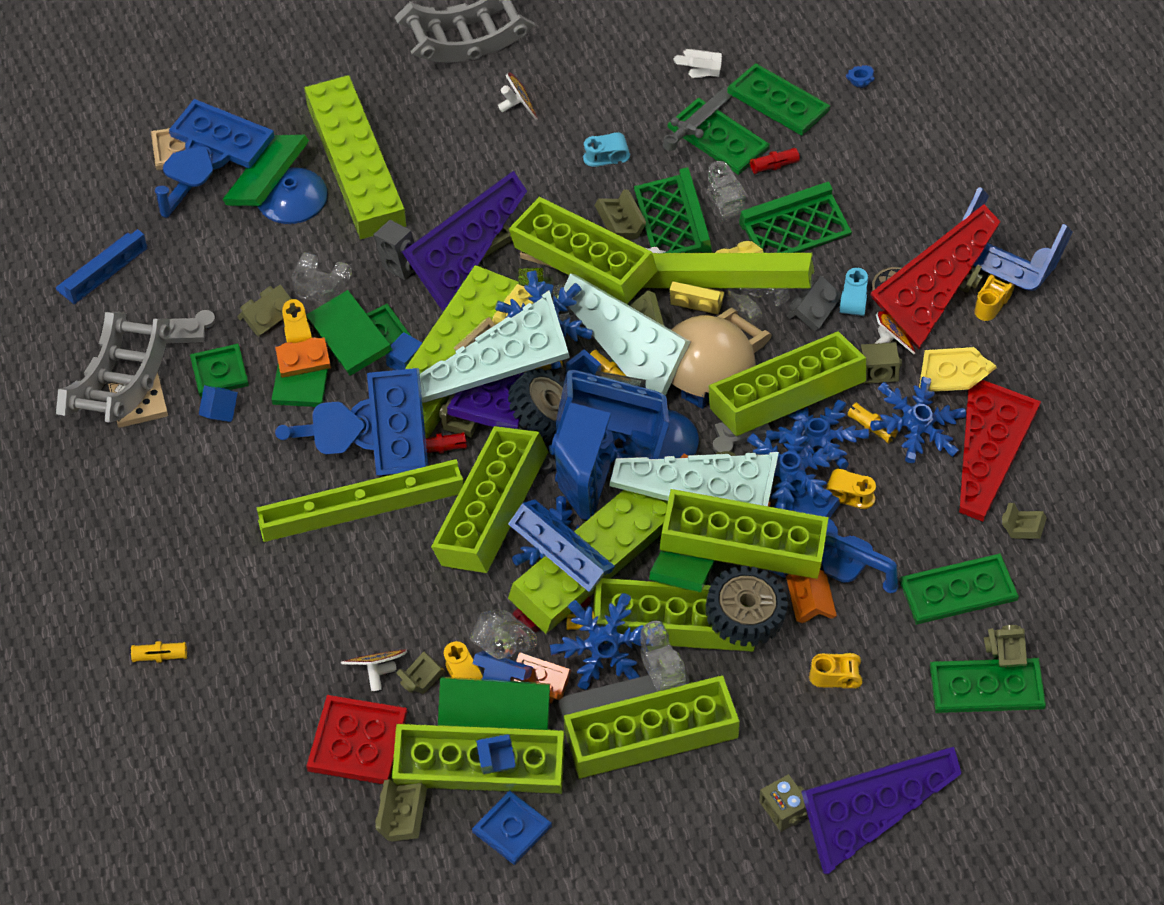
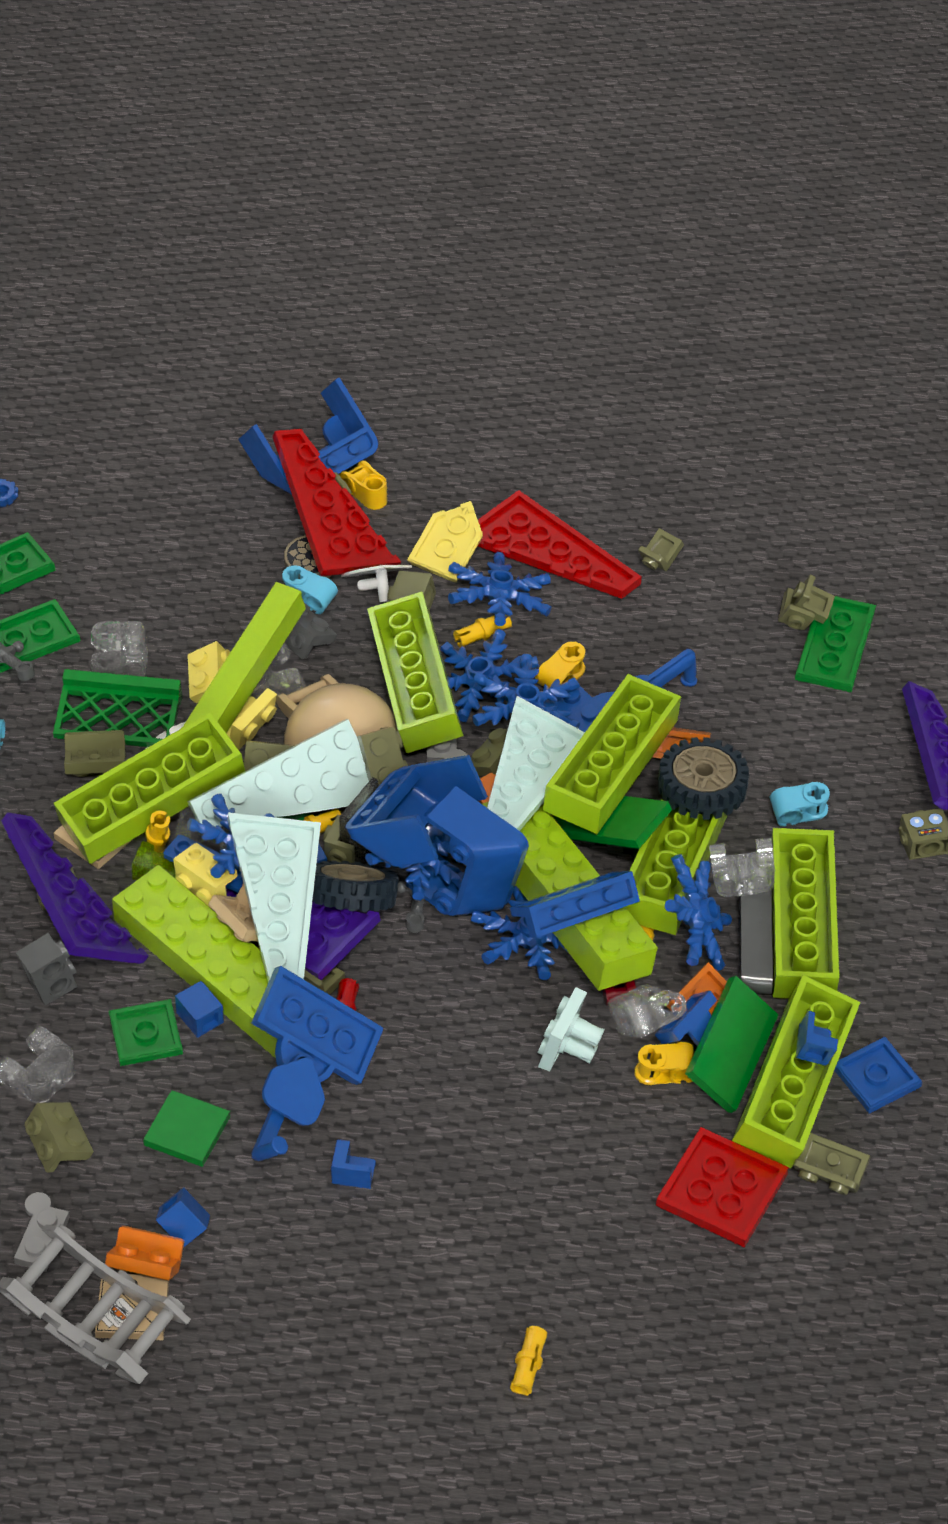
camera: 75 degrees left, 5 degrees down
green tile [190,343,249,397] -> none
lime tile [257,459,464,542] -> none
orange bracket [275,337,331,378] -> none
yellow piece [282,299,312,343] -> none
green tile [306,290,392,376] -> none
white shield [341,649,407,691] -> none
olive bracket [396,652,445,694] -> none
lime brick [431,426,548,573] -> none
green fence [739,181,852,253] -> none
red pin [750,148,800,174] -> none
yellow piece [809,653,863,688] -> none
green tile [899,553,1019,625] -> none
none -> orange bracket [105,1226,184,1281]
none -> yellow pin [145,811,170,856]
none -> blue panel [331,1140,376,1189]
none -> olive bracket [357,727,408,793]
none -> light aqua plate [538,987,605,1071]
none -> medium azure piece [769,782,830,827]

